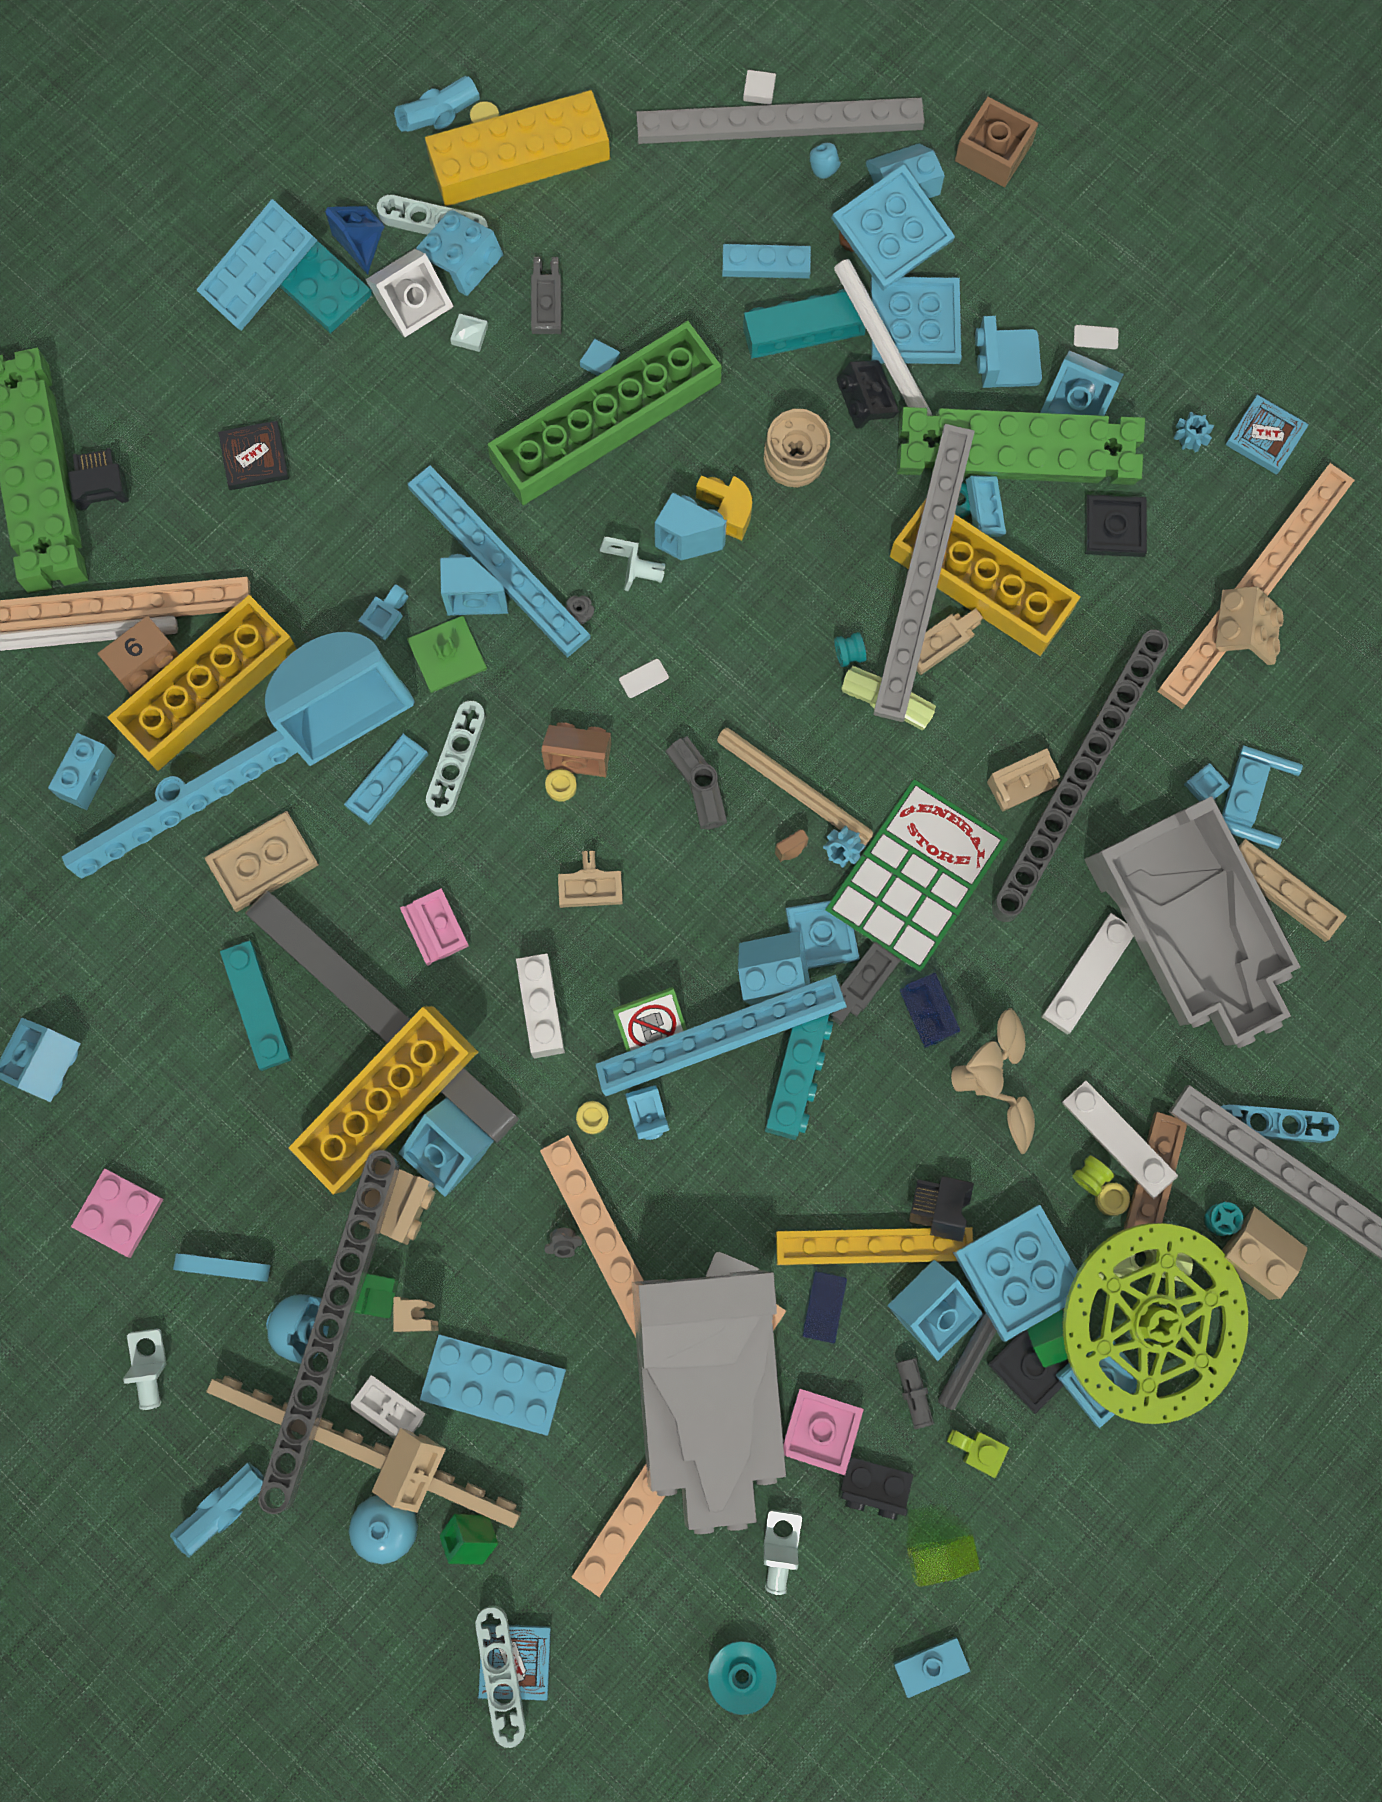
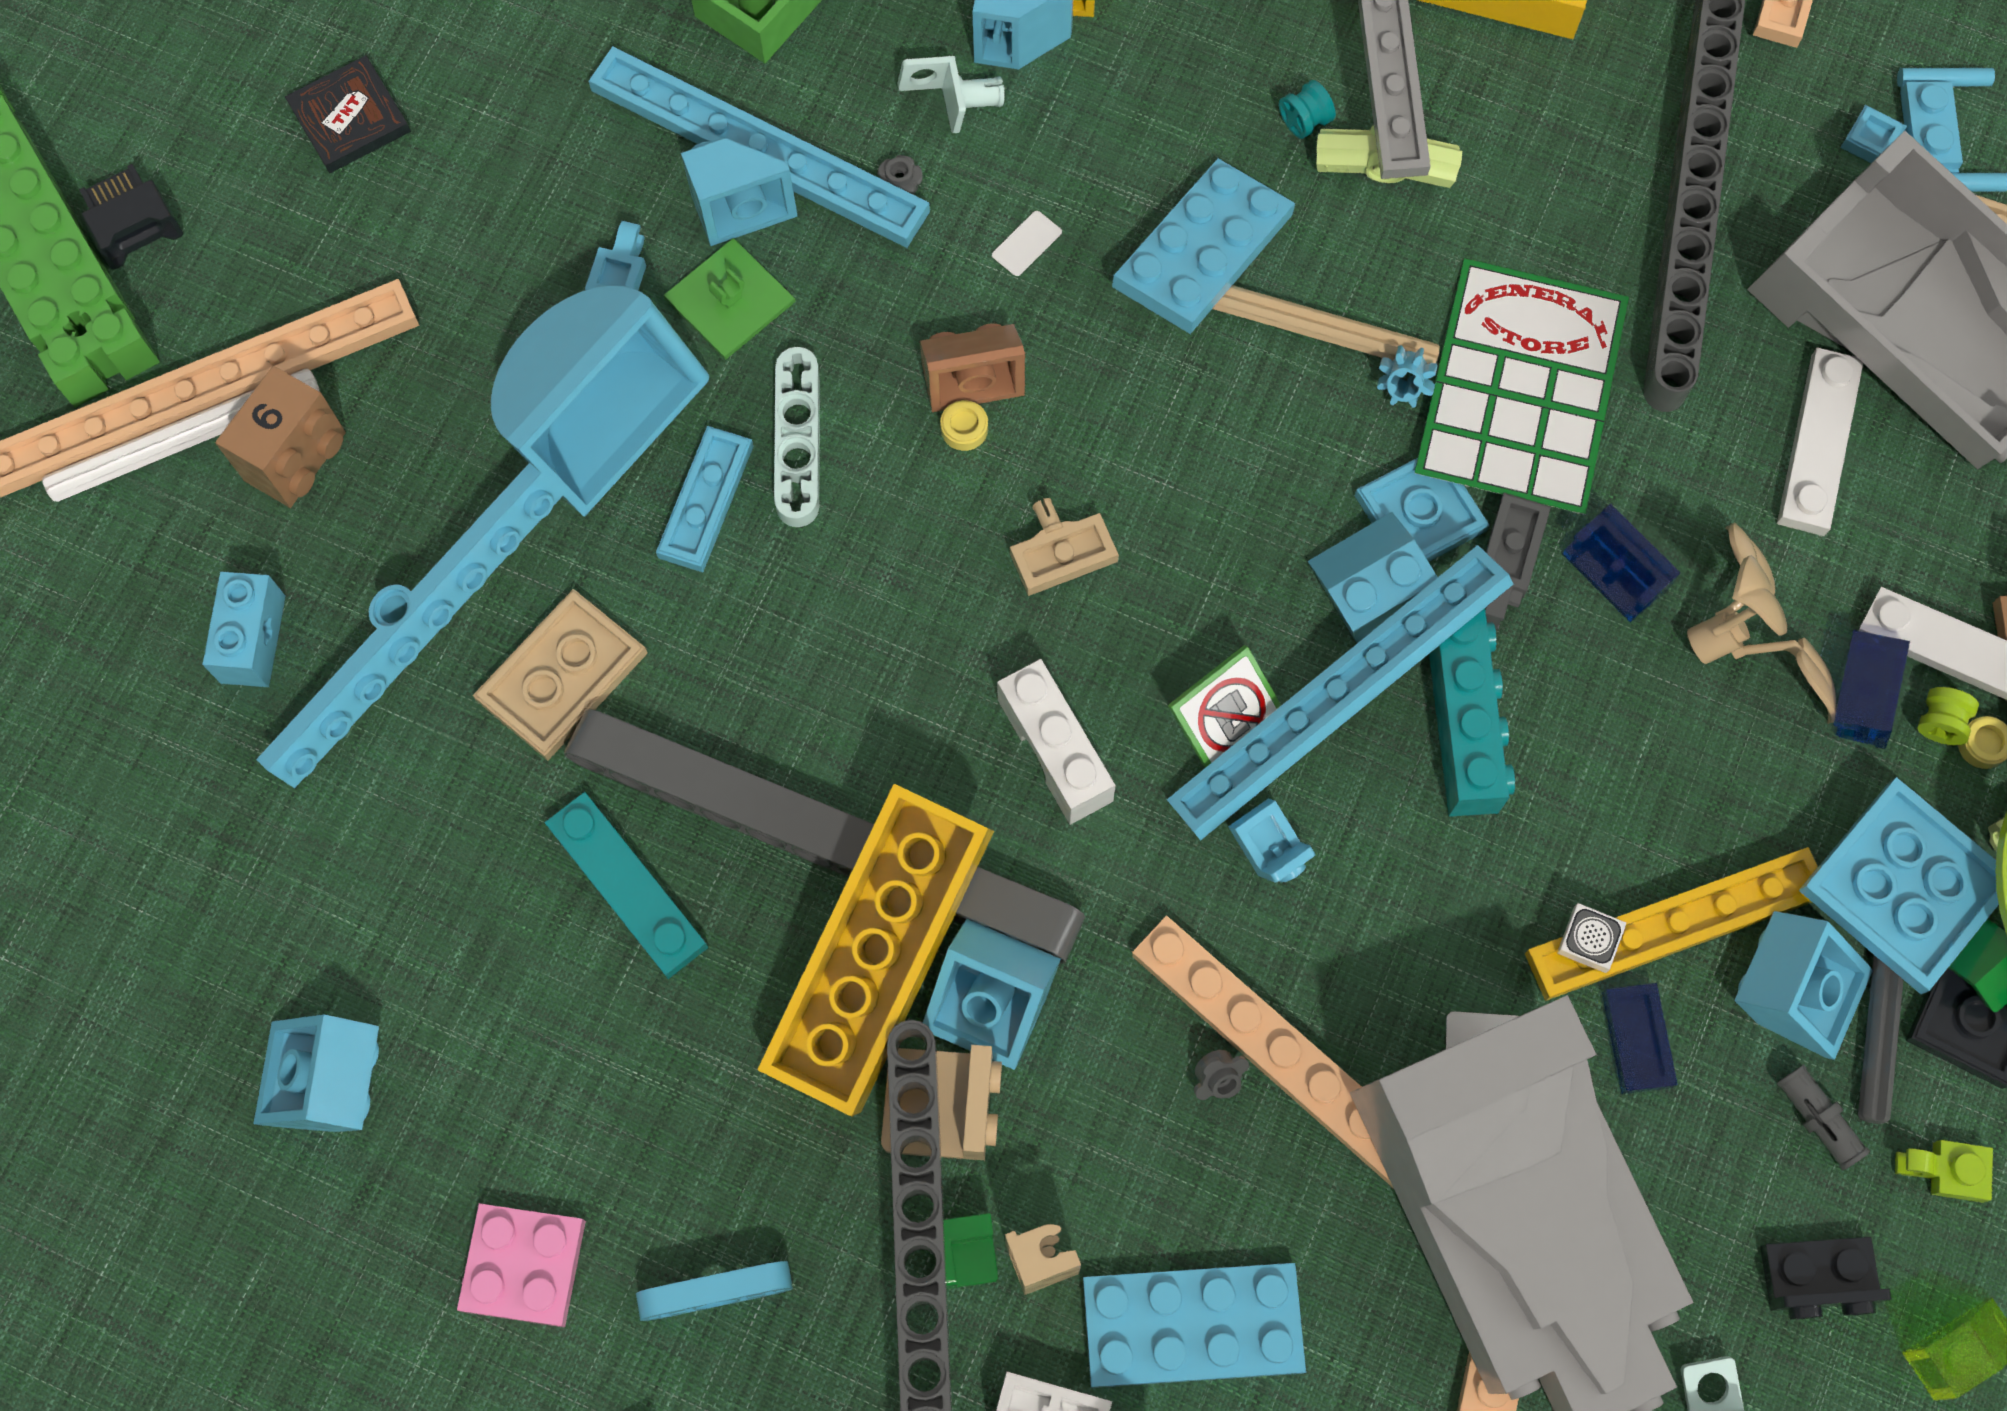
camera: 15 degrees left, 5 degrees down
yellow brick [107,595,297,771] -> none
medium azure cylinder [266,1294,329,1364] -> none
bright pink plate [400,888,469,966] -> none
light yellow tile [576,1101,609,1135] -> none
dark grey piece [665,736,727,830] -> none
medium nougat tile [775,829,809,862] -> none
bright pink plate [783,1389,864,1475] -> none
black piece [909,1176,974,1242] -> none
tan hinge [916,609,983,675] -> none
tan hinge [987,749,1060,812] -> none
none -> medium azure plate [1112,158,1295,334]
none -> tile [1557,903,1626,973]
none -> clear blue hinge [1833,630,1910,749]

